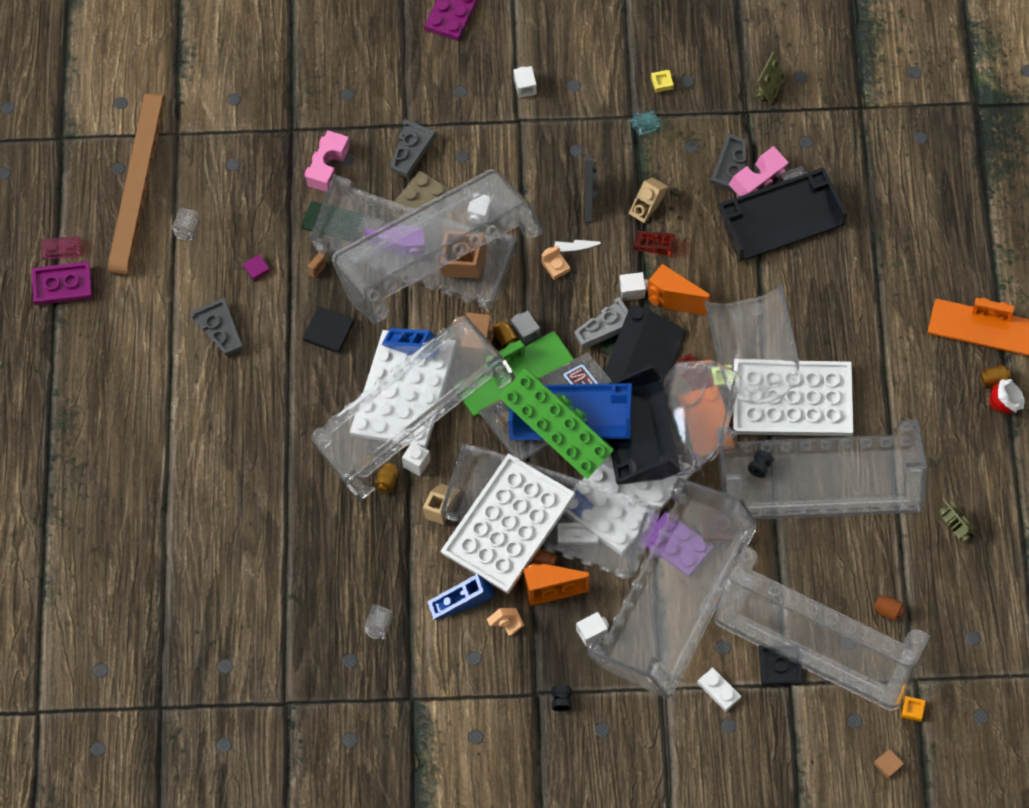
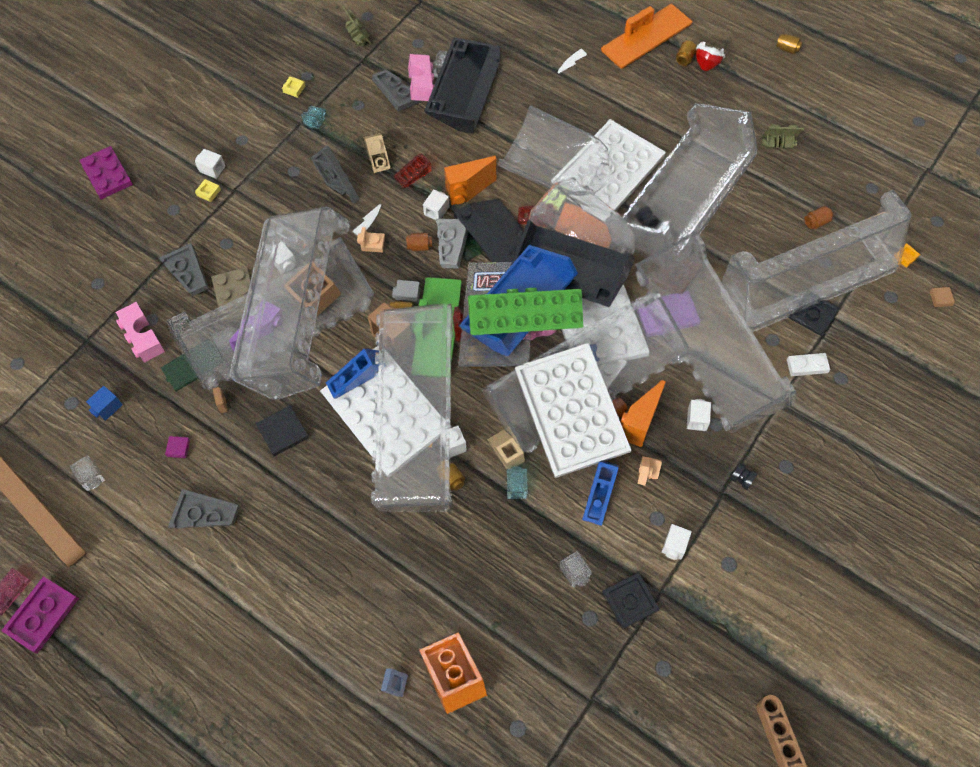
camera: 55 degrees left, 0 degrees up
none -> blue brick [86,386,123,421]
none -> light yellow plate [195,179,221,202]
none -> sand blue plate [381,669,408,697]
none -> dark orange brick [406,233,432,251]
none -> orange slope [419,632,487,714]
none -> clear light blue brick [507,467,528,499]
none -> white sticker [557,49,587,73]
none -> black tile [602,573,660,630]
none -> white brick [661,524,692,560]

